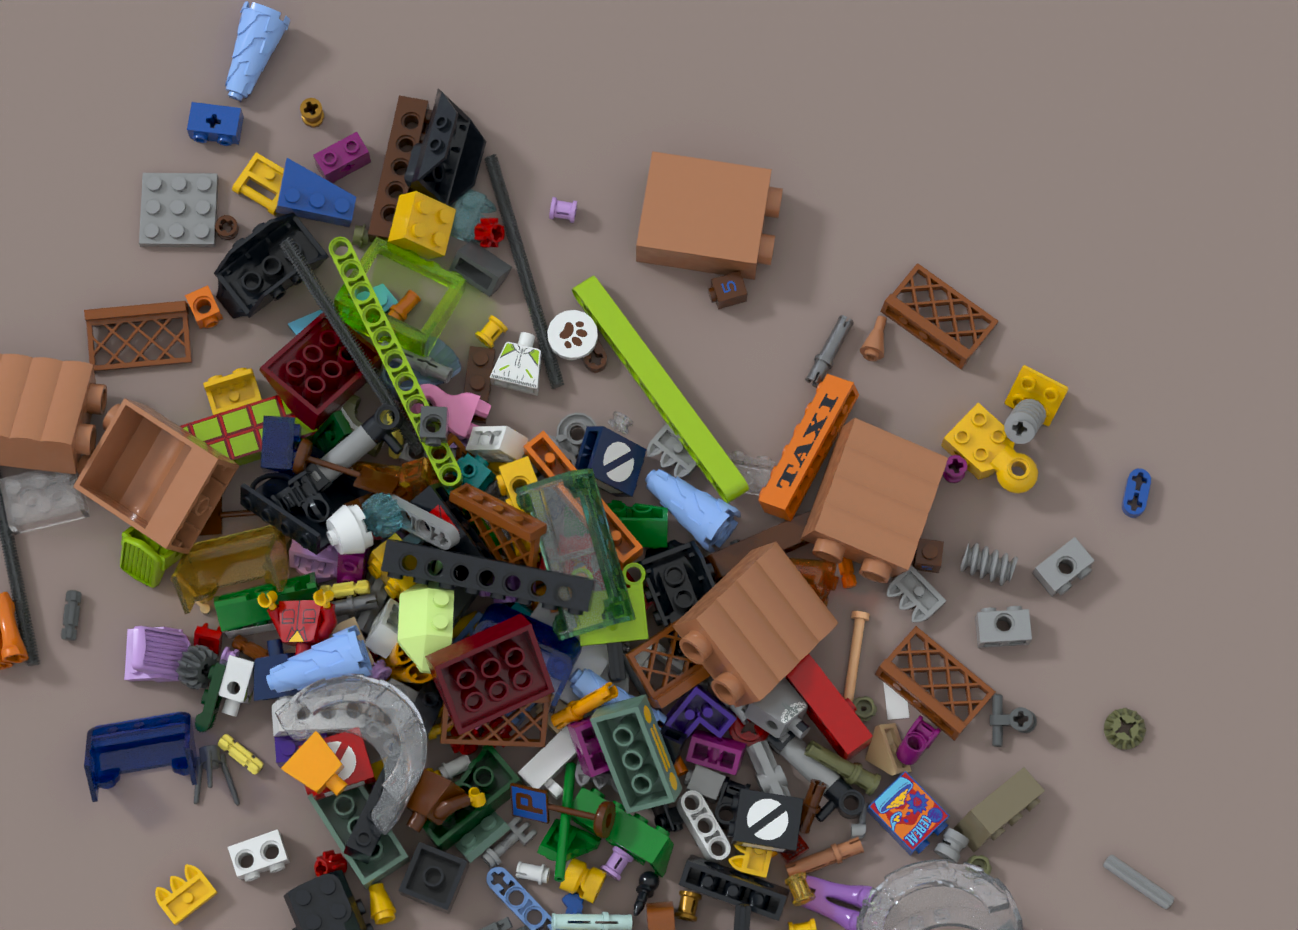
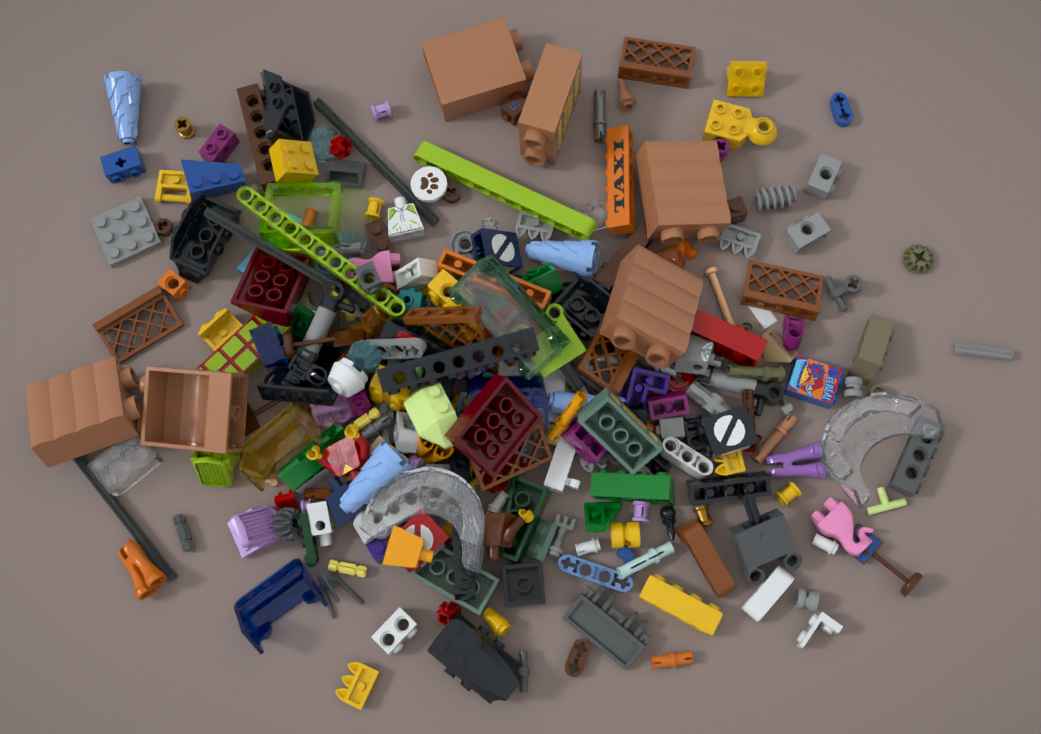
camera: 20 degrees left, 0 degrees up
reddish brown piece [510,783,616,838] -> none
green piece [554,763,576,882] -> none
clear yellow bush [784,872,816,906] -> none
light grey piece [1004,399,1046,444] -> none
none -> nougat brick [518,43,582,166]

